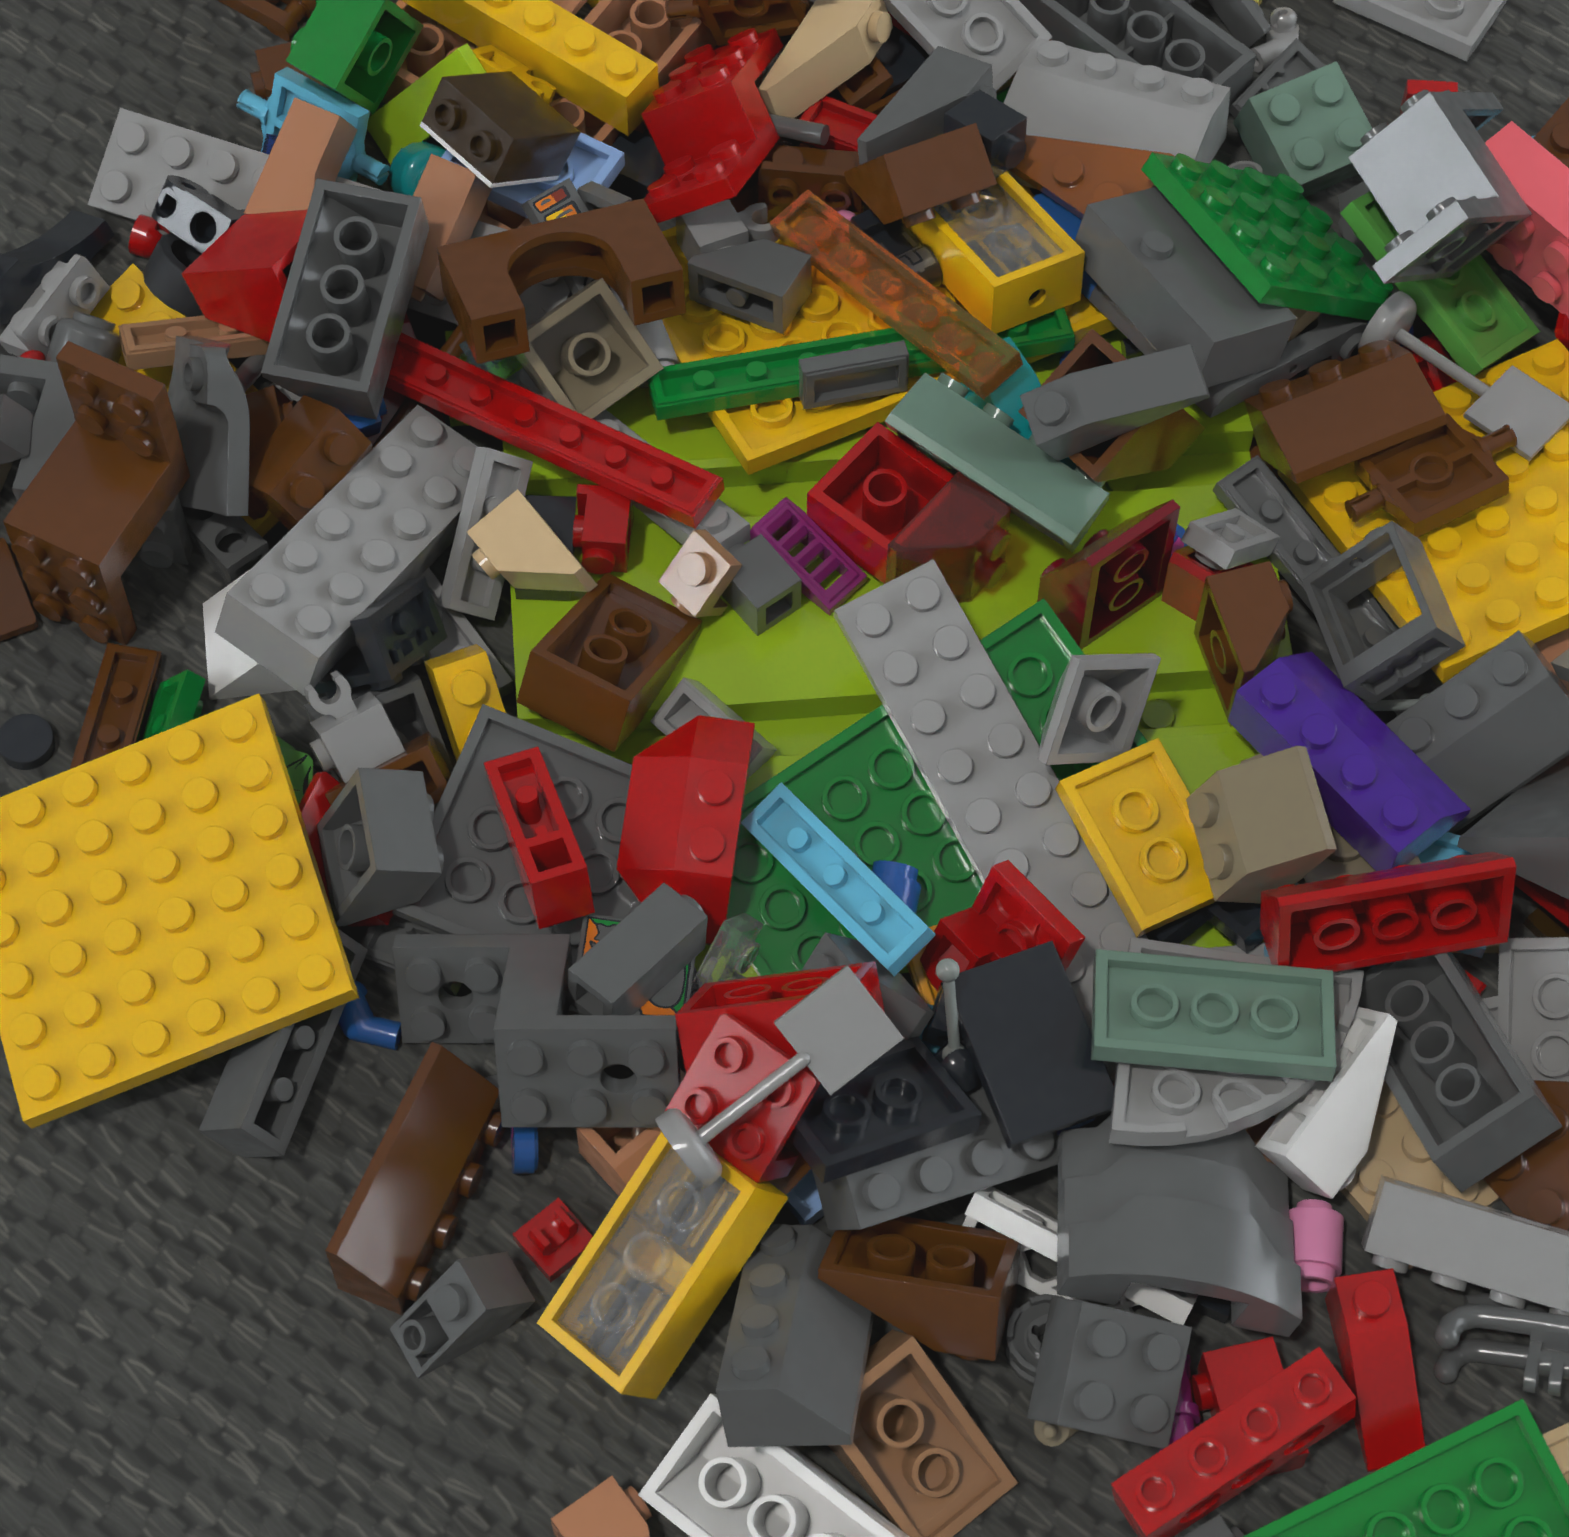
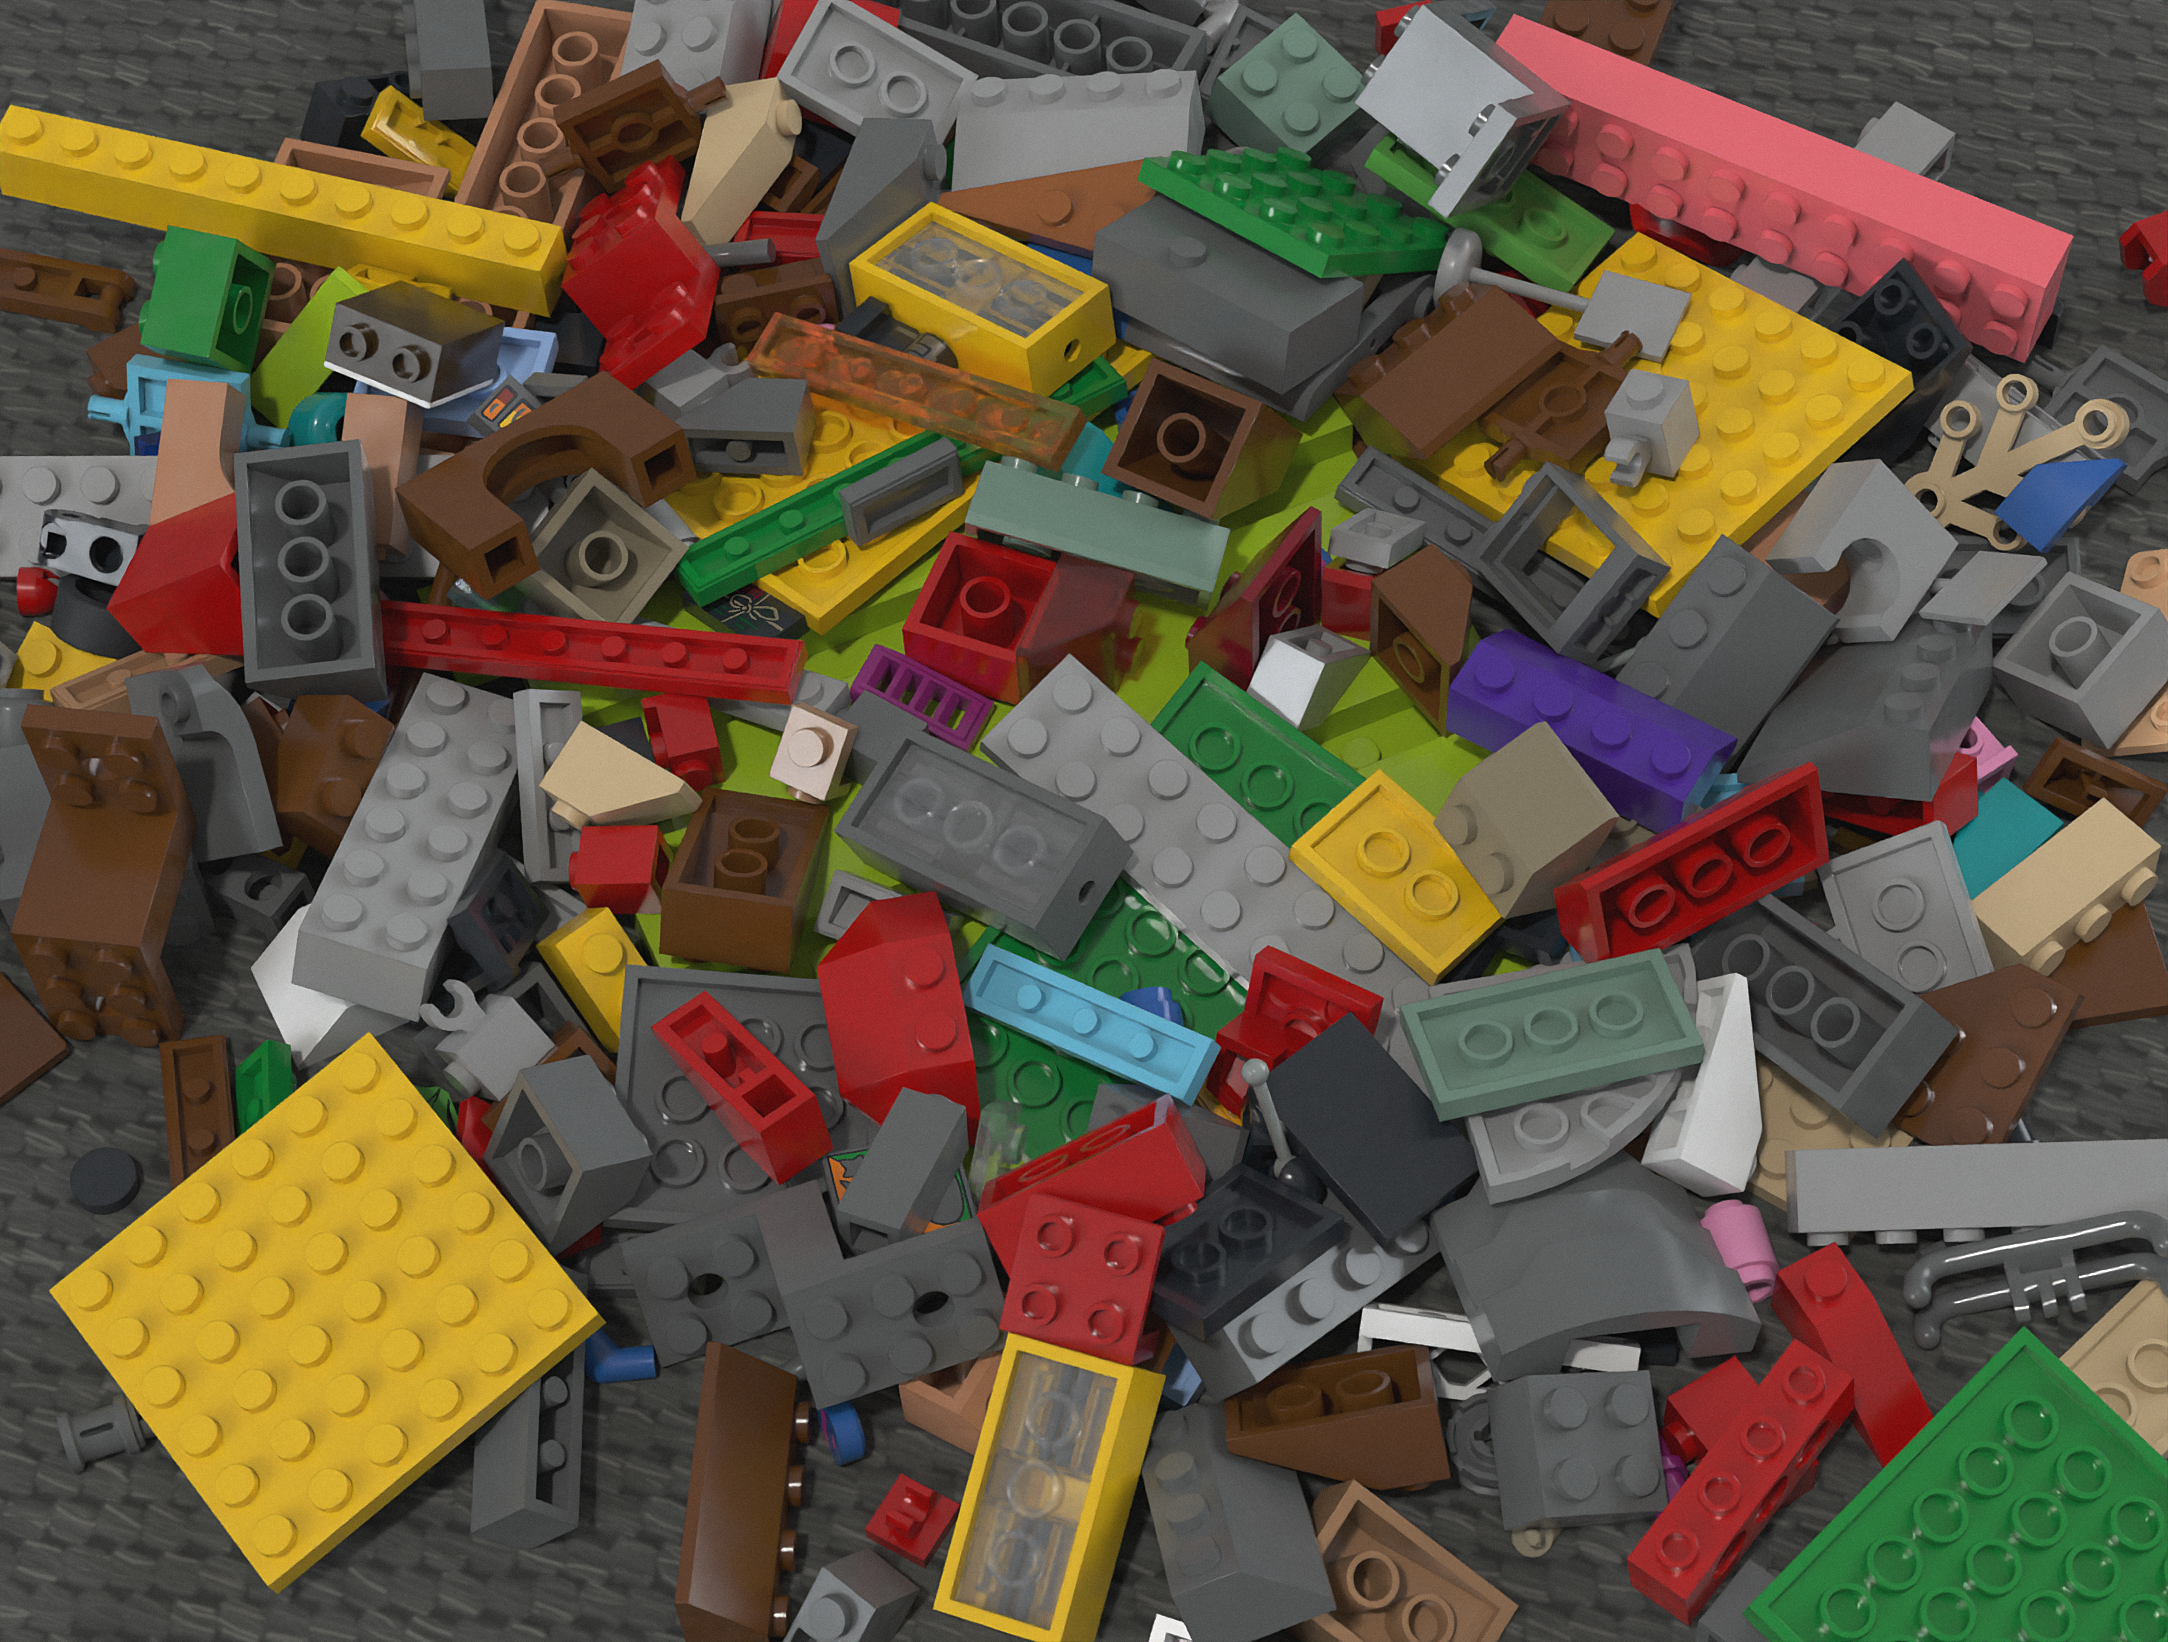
camera: 15 degrees left, 5 degrees down
light grey piece [655,965,904,1187] -> none
reddish brown slope [844,123,997,228] -> none
black brick [943,89,1027,179] -> none
dark grey slope [1020,344,1210,461] -> none
light grey slope [1038,653,1161,765] -> none
none -> red brick [568,825,674,914]
none -> black tile [680,583,811,640]
none -> brick [834,723,1134,962]
none -> light grey slope [1246,624,1371,732]
none -> light grey brick [1604,369,1700,488]

